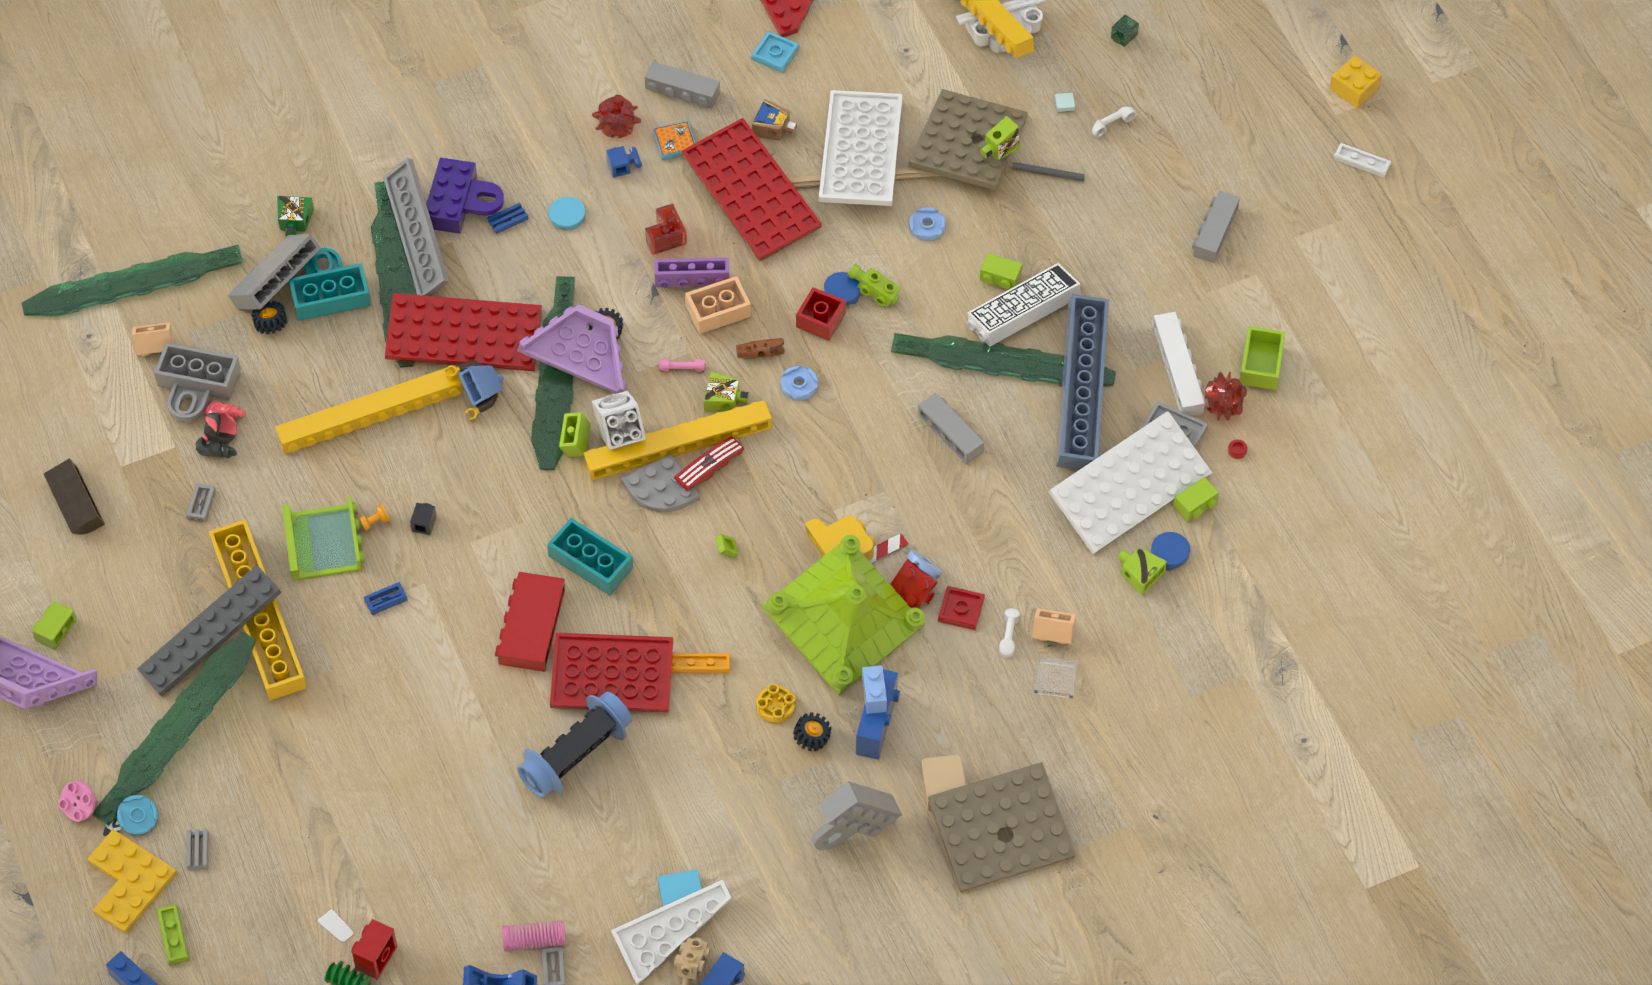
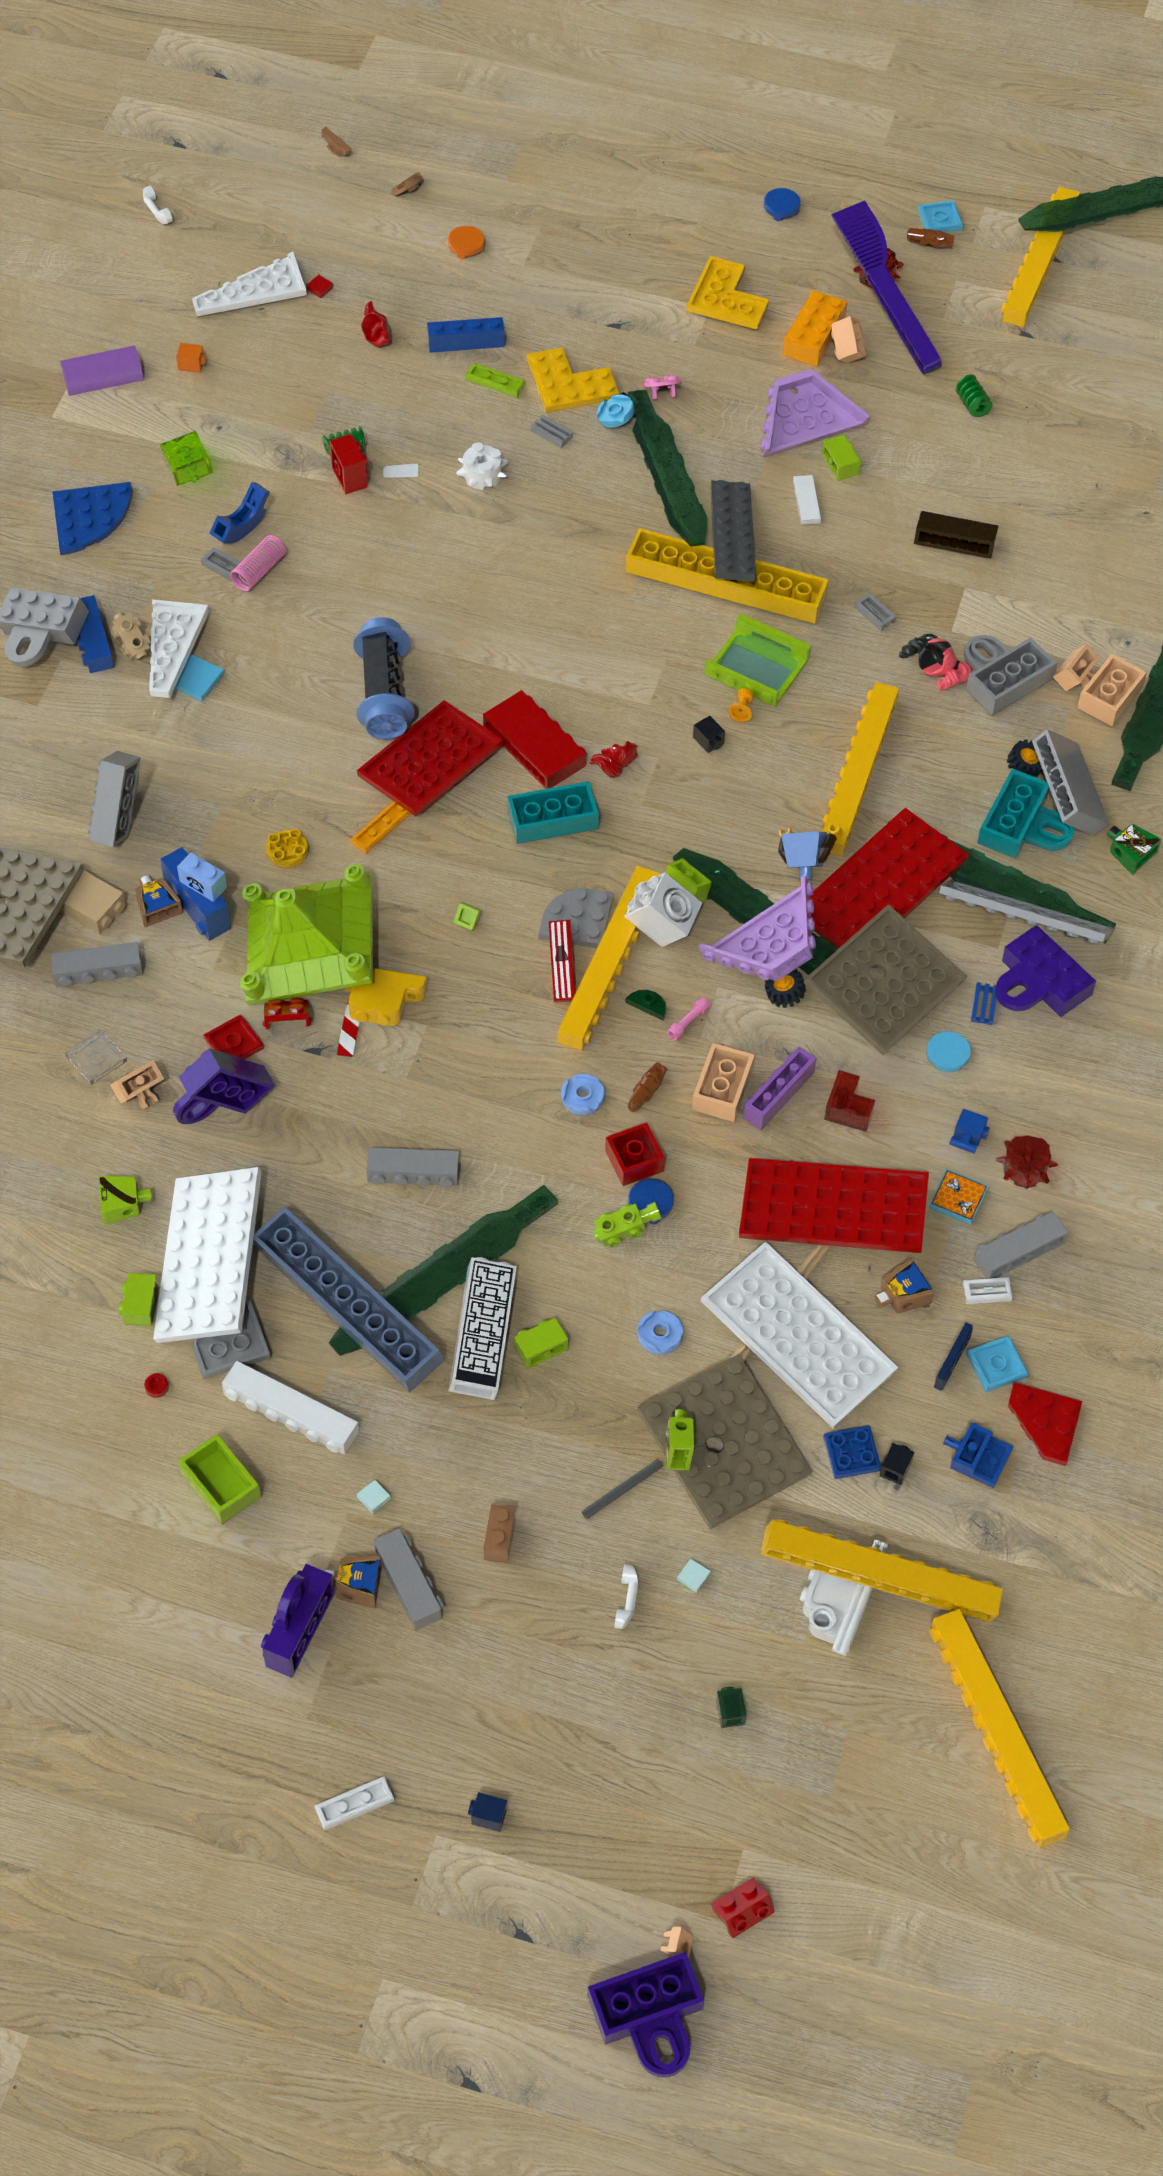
camera: 130 degrees right, 0 degrees up
blue tile [364,582,408,615] -> none
torso [704,372,749,412] -> none
black wheel [793,712,832,751] -> none
light blue tile [907,550,943,578] -> none
white bar [999,608,1020,658] -> none
blue tile [1151,532,1190,570] -> none
clear red brick [1205,372,1247,421] -> none
yellow brick [1329,55,1382,108] -> none
none -> light grey brick [51,942,143,987]
none -> torso [135,875,182,927]
none -> dark purple brick [173,1048,275,1124]
none -> dark purple brick [261,1564,335,1678]
none -> torso [325,1556,381,1608]
none -> light aqua tile [357,1480,391,1514]
none -> white brick [456,442,508,490]
none -> dark blue brick [468,1792,508,1832]
none -> medium nougat brick [483,1504,515,1563]
none -> red hair [590,741,638,778]
none -> dark green plate [625,990,666,1020]
none -> white tile [793,475,821,525]
none -> dark tan plate [804,904,967,1056]
none -> blue tile [823,1426,881,1479]
none -> black brick [879,1443,915,1485]
none -> dark blue tile [934,1322,974,1391]
none -> blue plate [943,1422,1014,1488]
none -> white tile [963,1277,1012,1304]
none -> light nougat brick [1077,654,1147,726]

